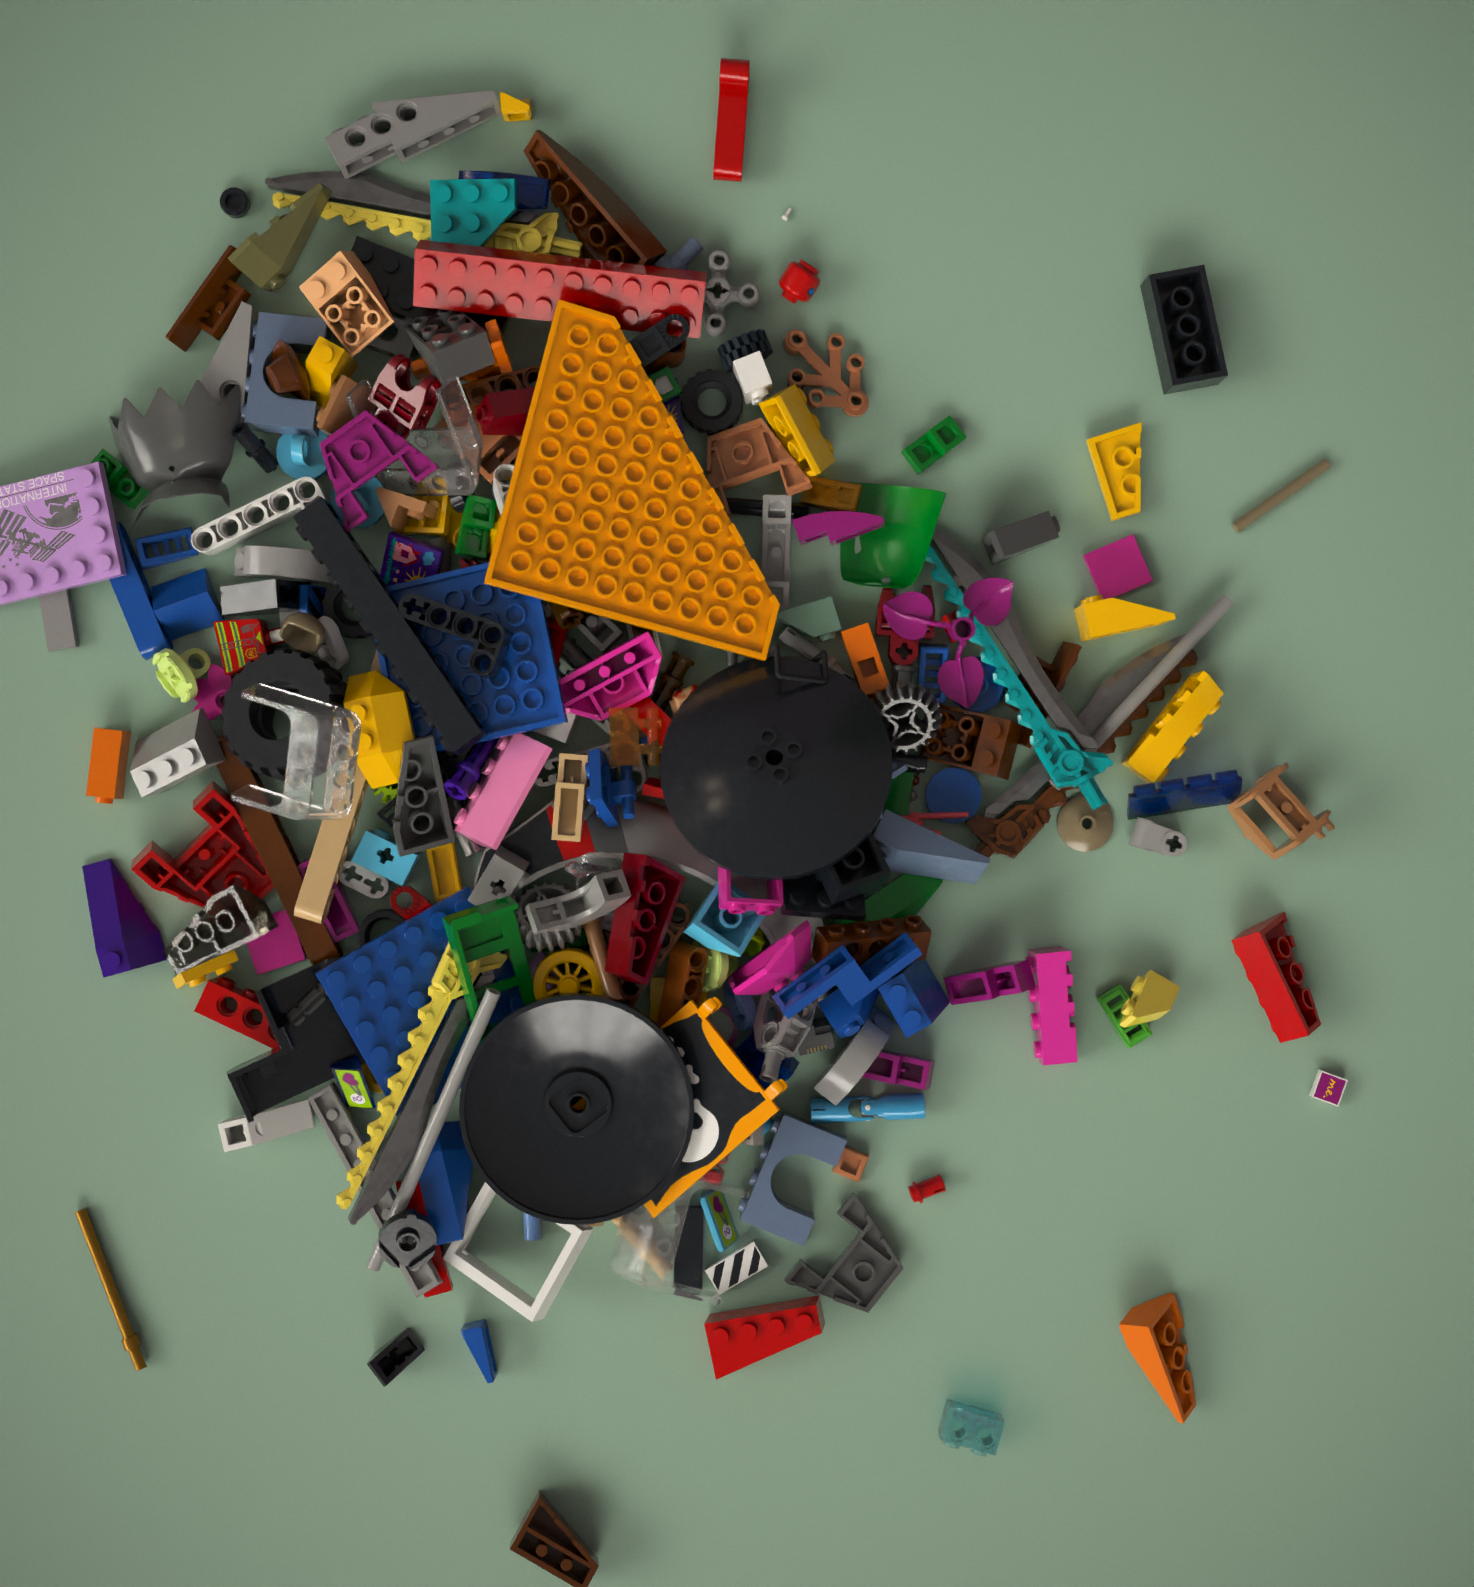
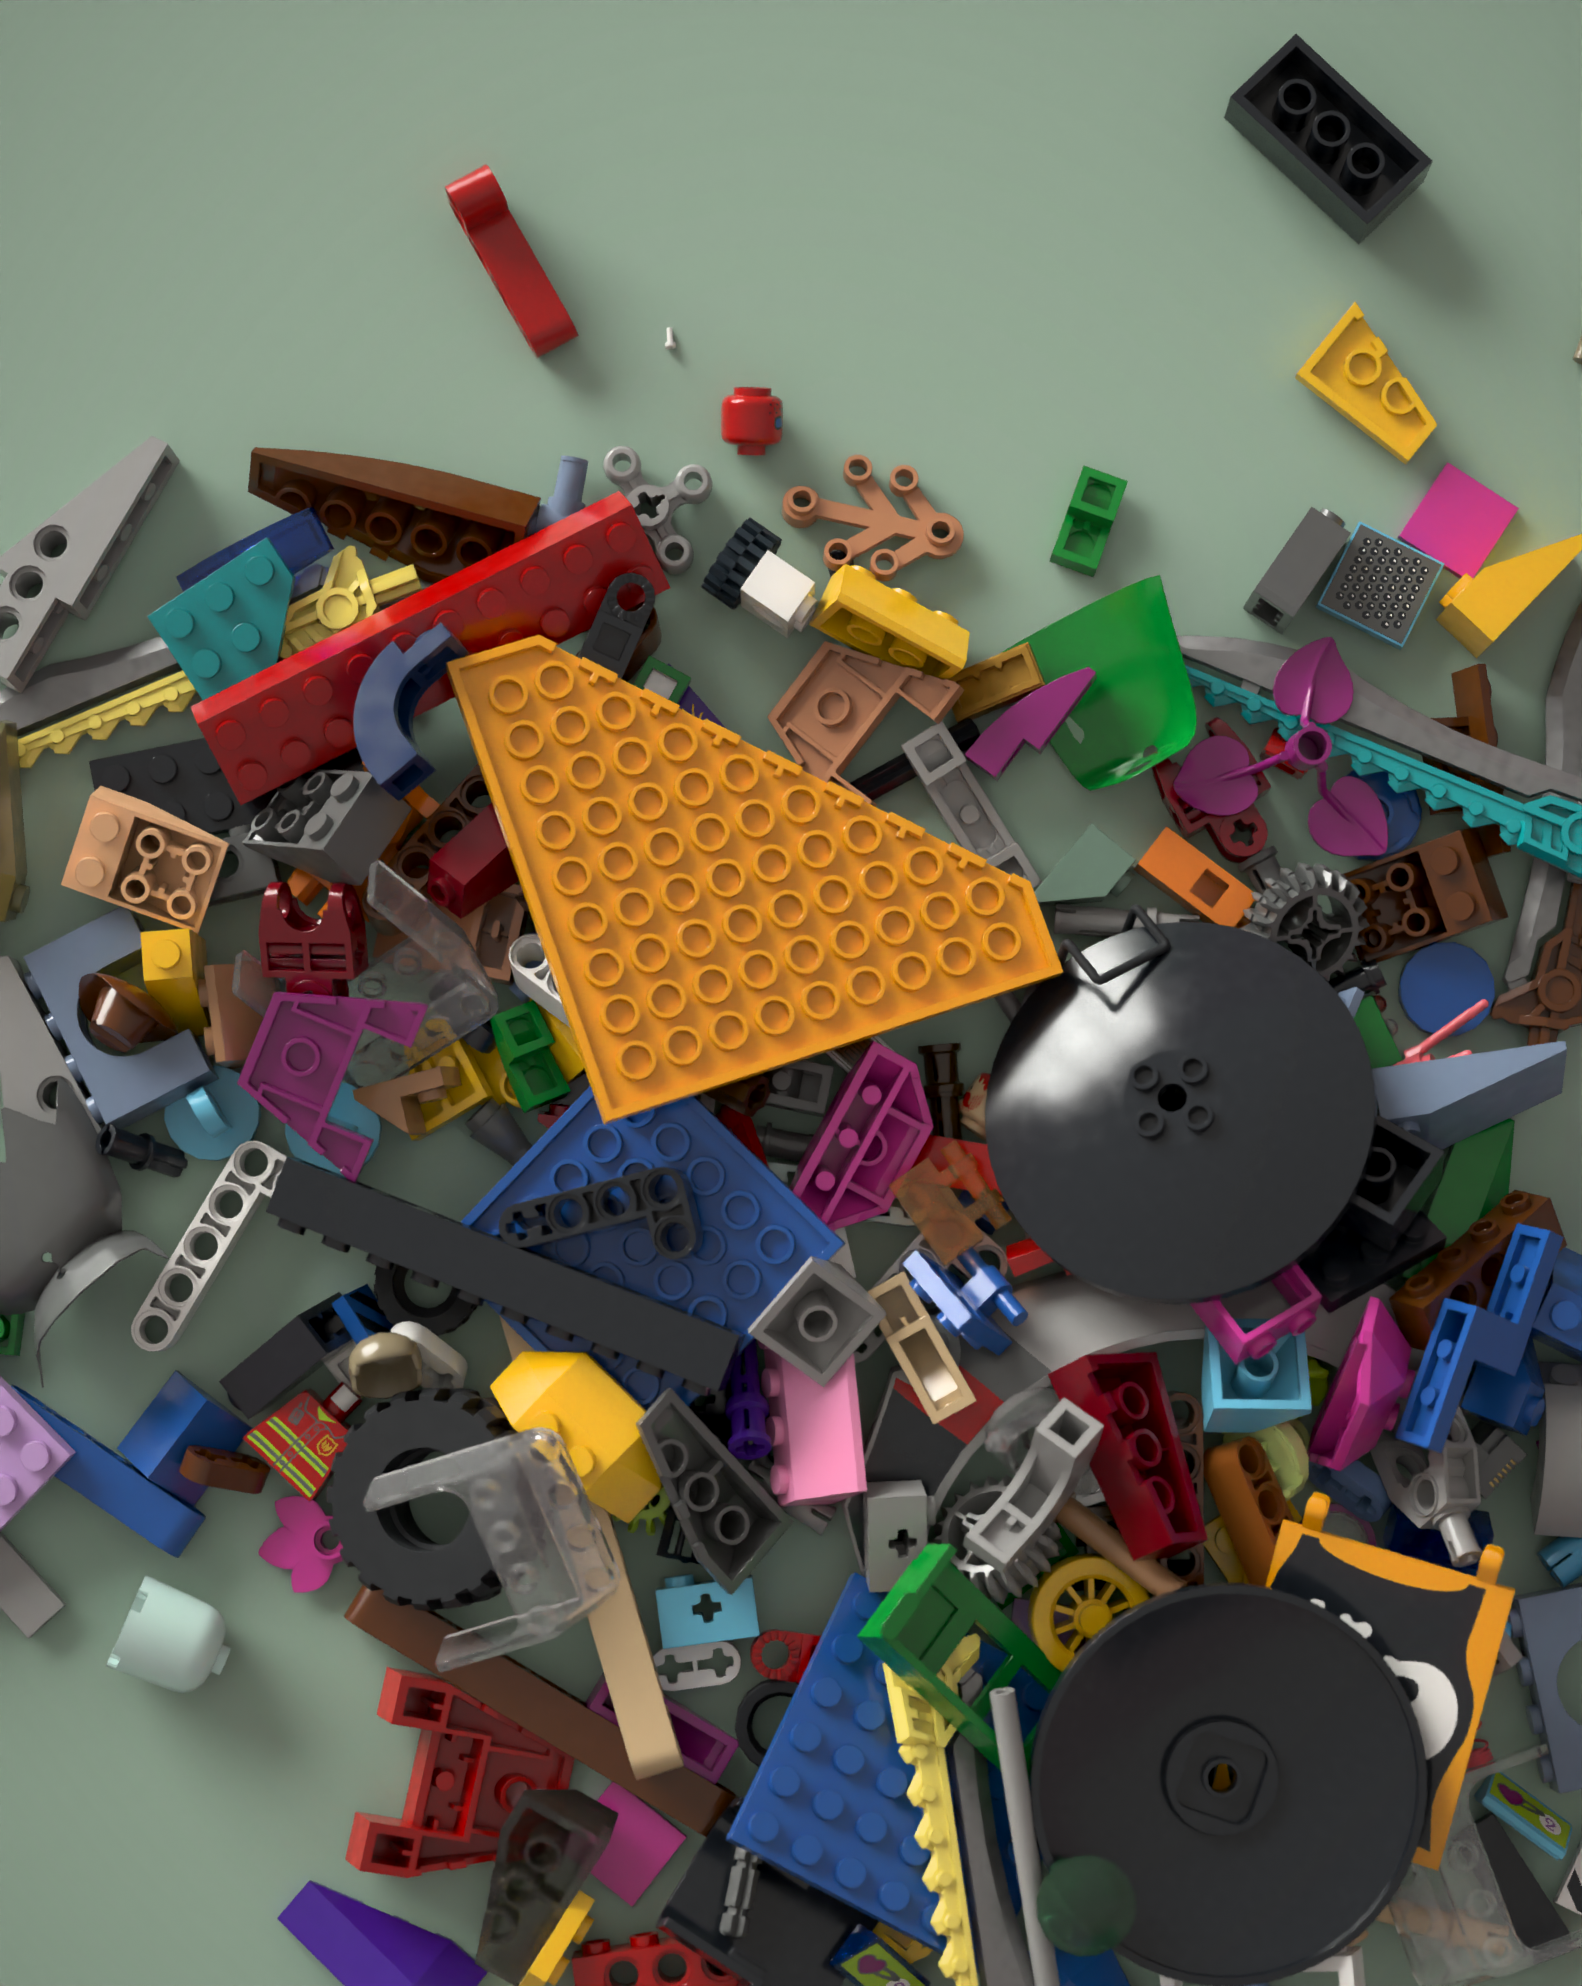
camera: 35 degrees left, 5 degrees down
orange brick [86,727,131,804] -> none
light grey slope [130,708,226,798] -> none
blue slope [135,527,199,570] -> none
yellowish green tile [152,648,211,703] -> none
light grey arch [234,546,332,583] -> none
dark purple tile [380,531,445,586] -> none
yellow tile [426,842,463,902] -> none
yellow slope [500,92,533,122] -> none
black tyre [681,369,743,435] -> none
blue slope [917,643,949,704] -> none
none -> light aqua cylinder [106,1575,231,1693]
none -> reddish brown beam [179,1445,271,1494]
none -> dark blue arch [353,622,469,801]
none -> light grey slope [748,1256,887,1387]
none -> clear green dish [1036,1856,1136,1956]
none -> tile [1315,521,1444,650]

